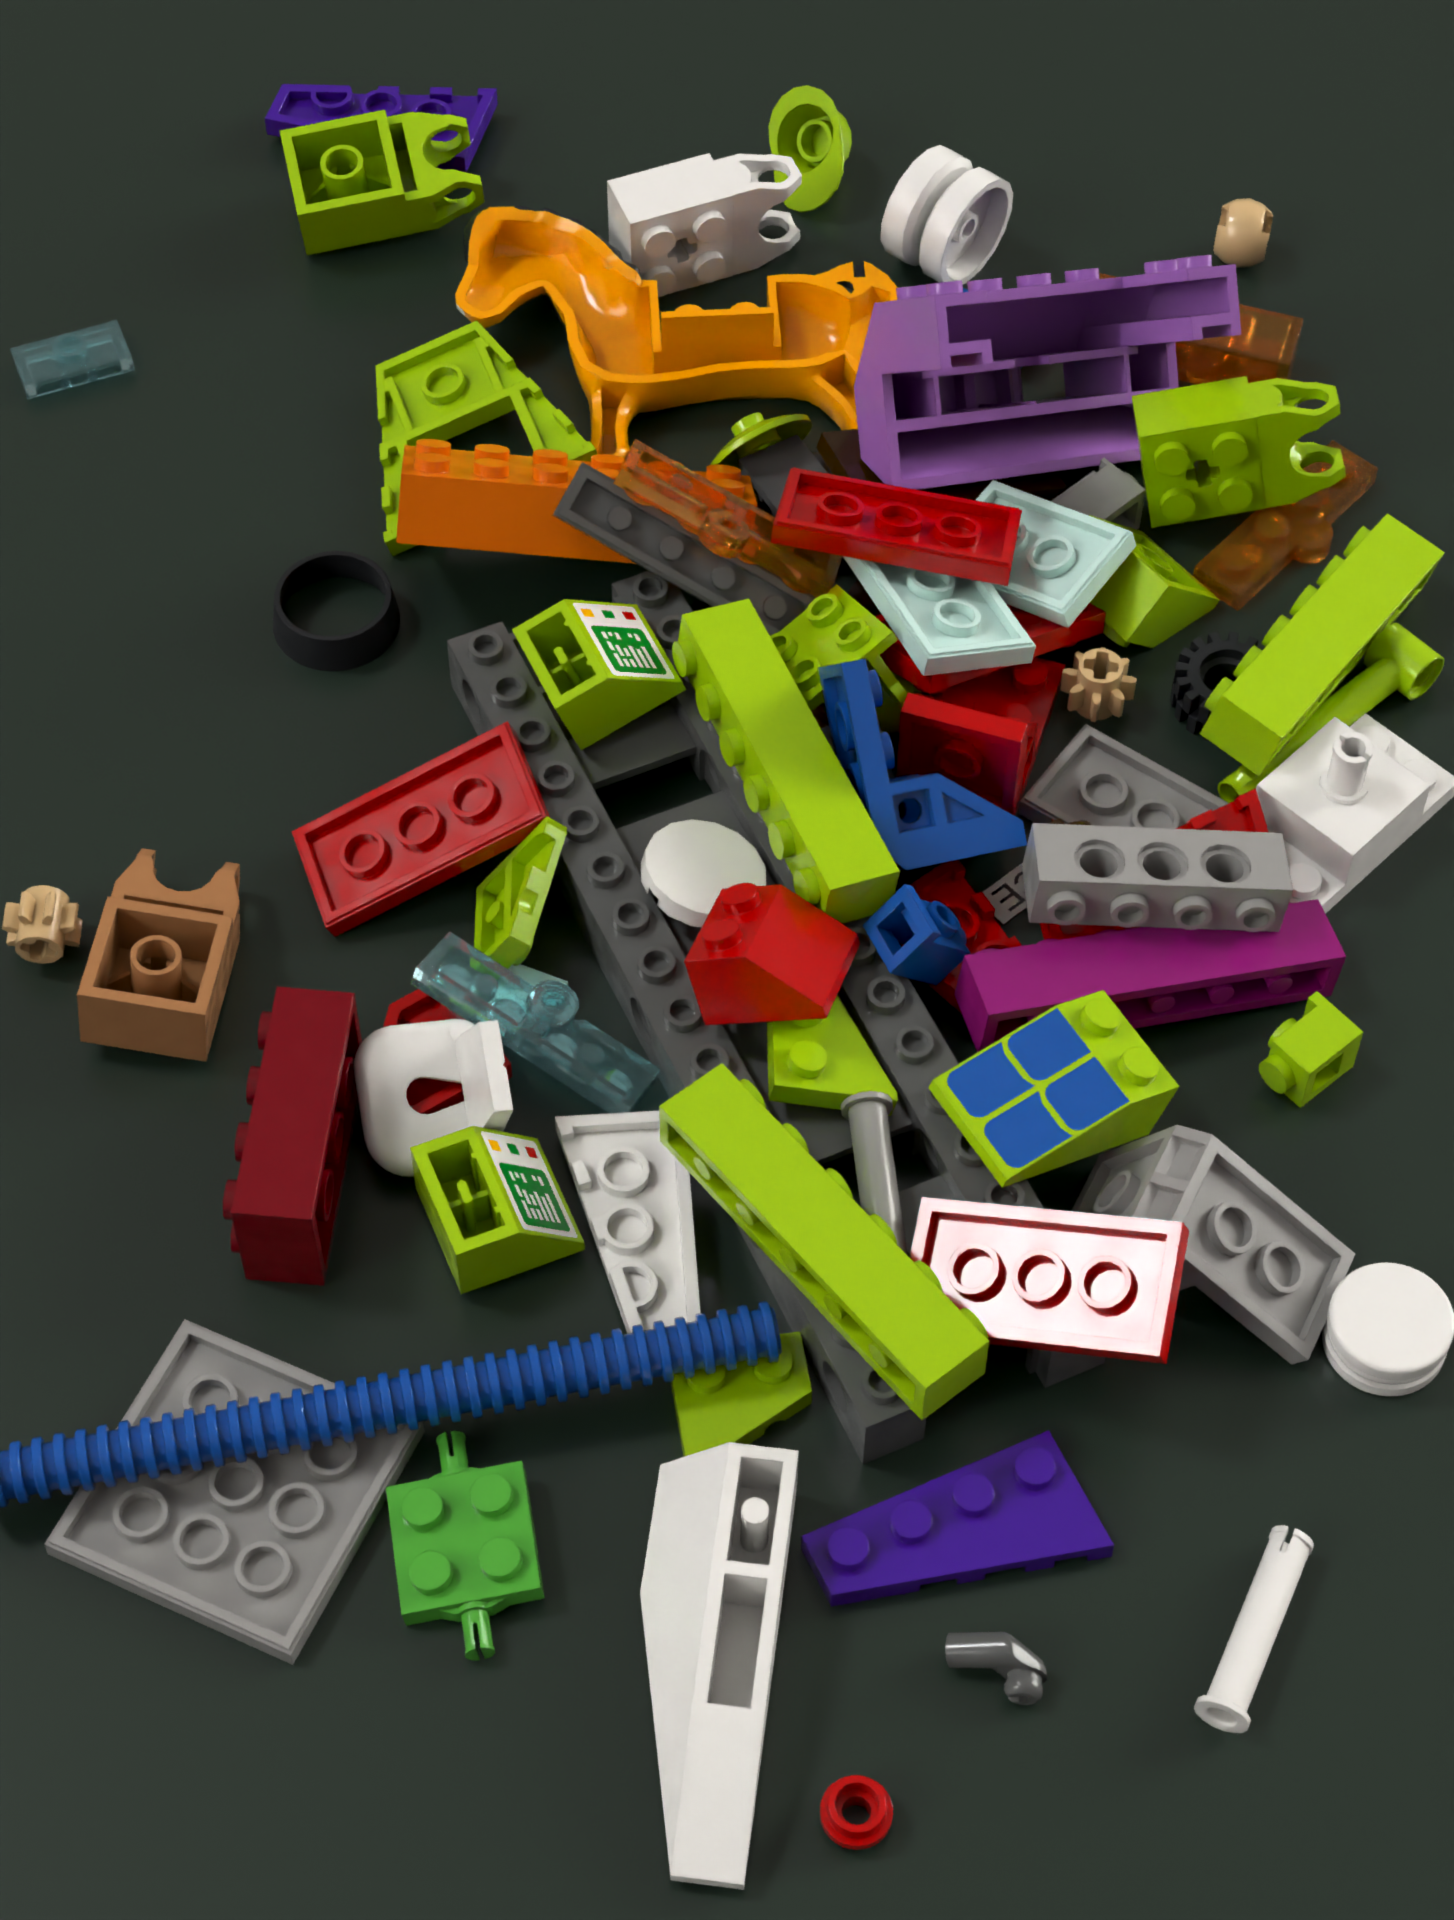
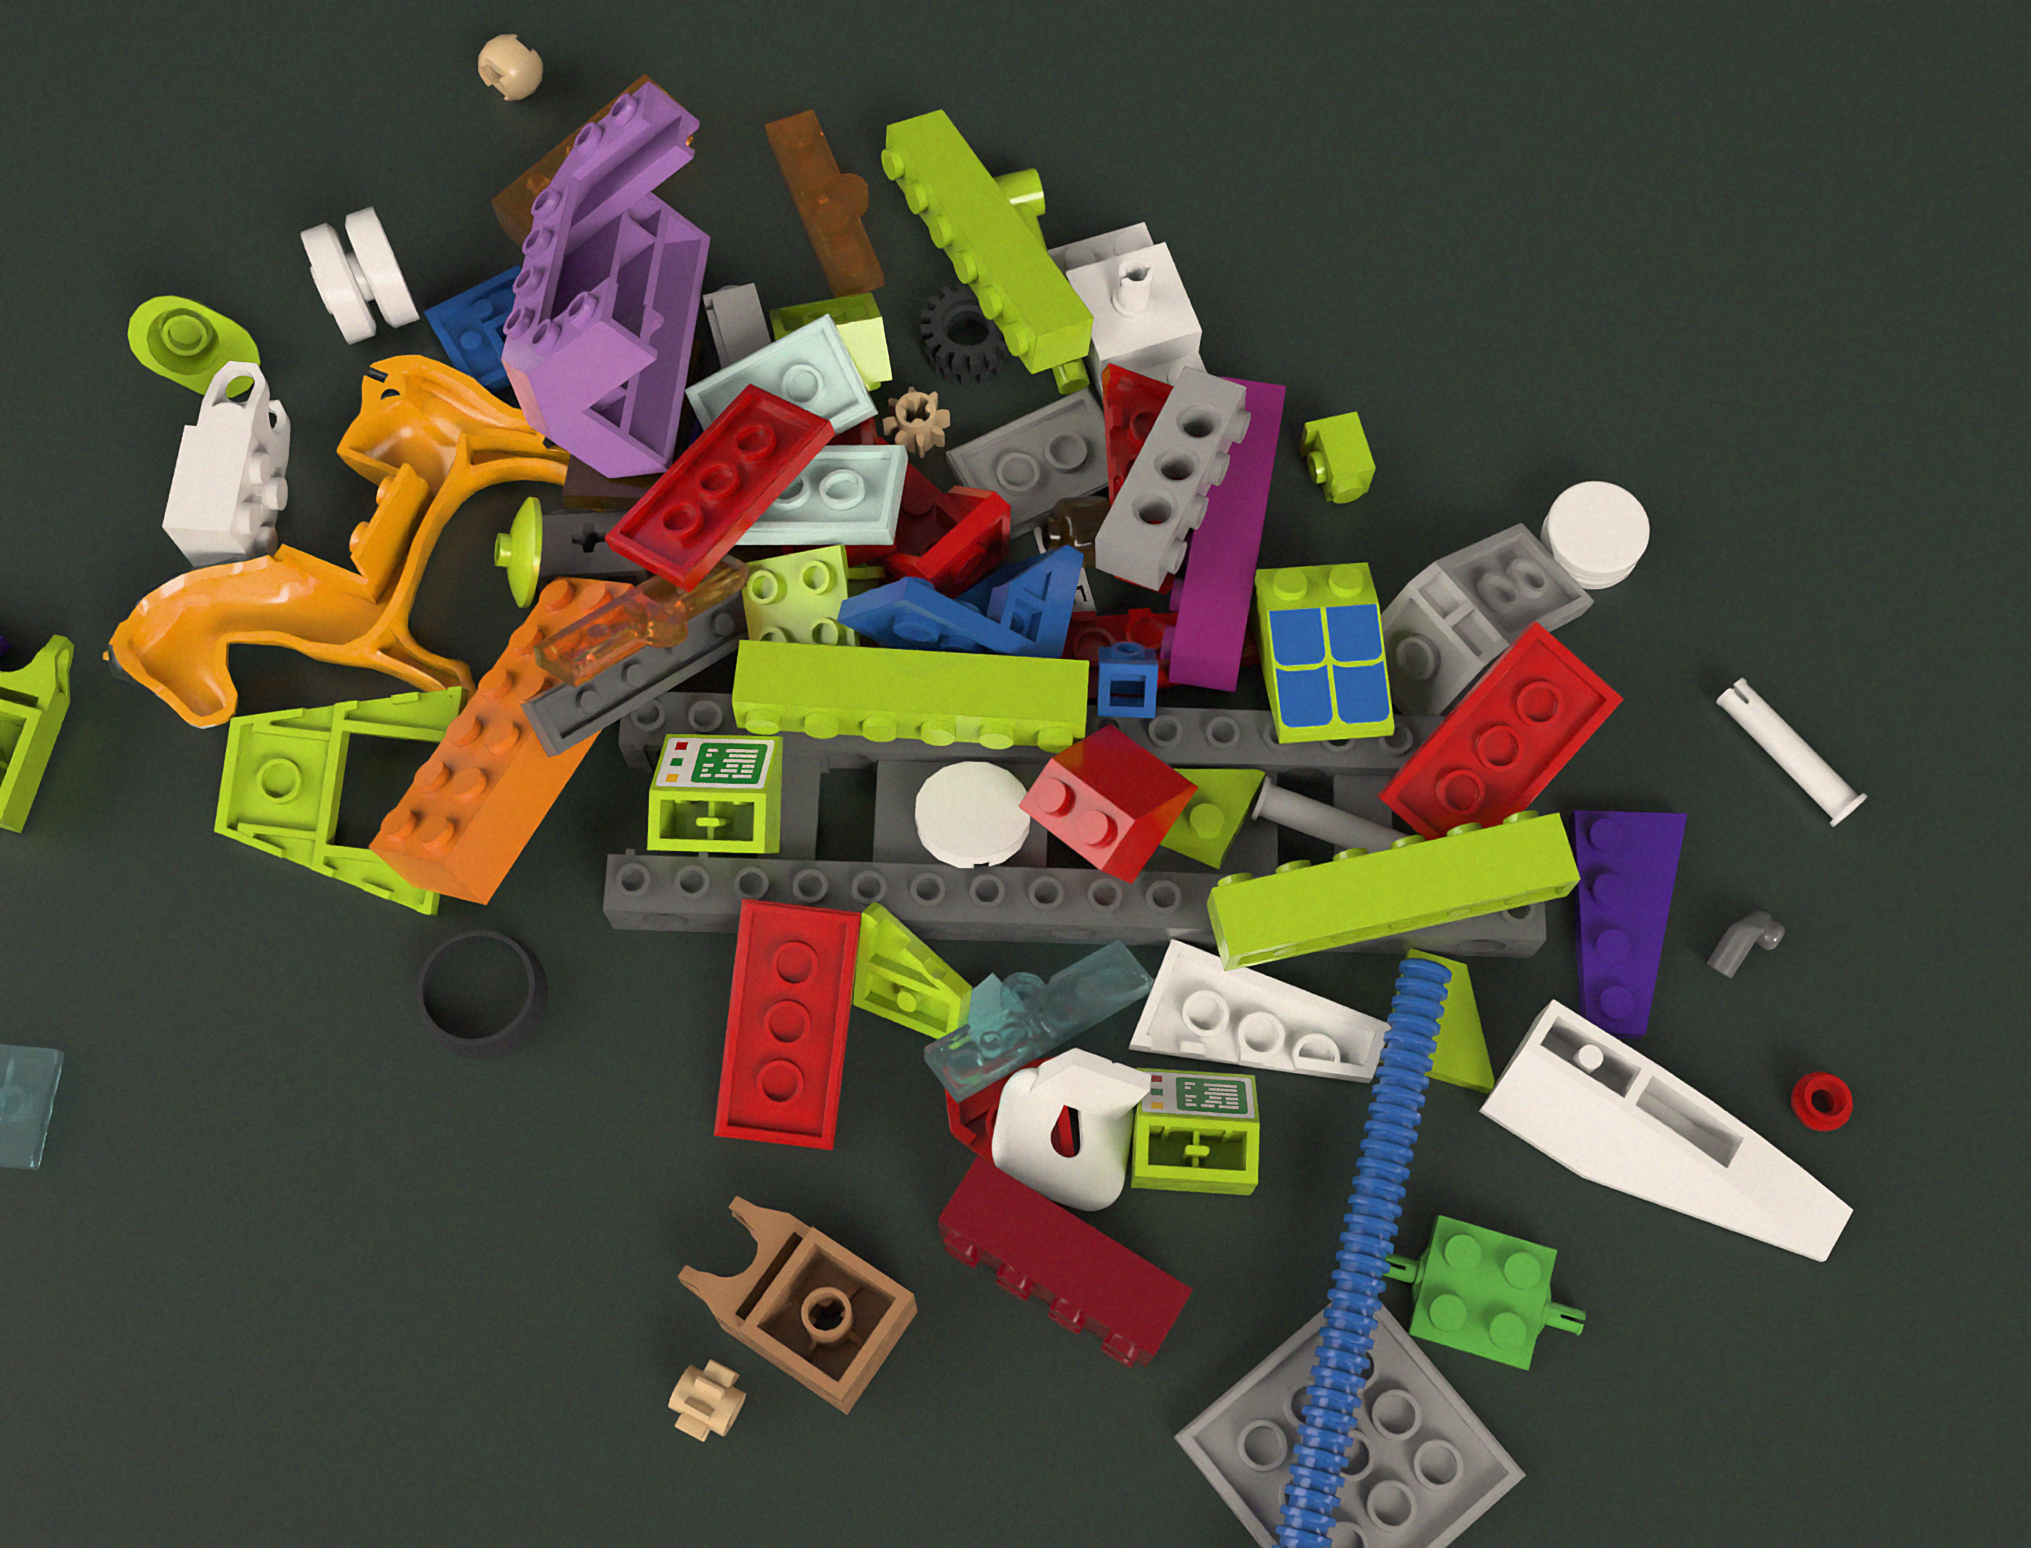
camera: 65 degrees left, 15 degrees up
lime brick [1132,376,1346,528] -> none

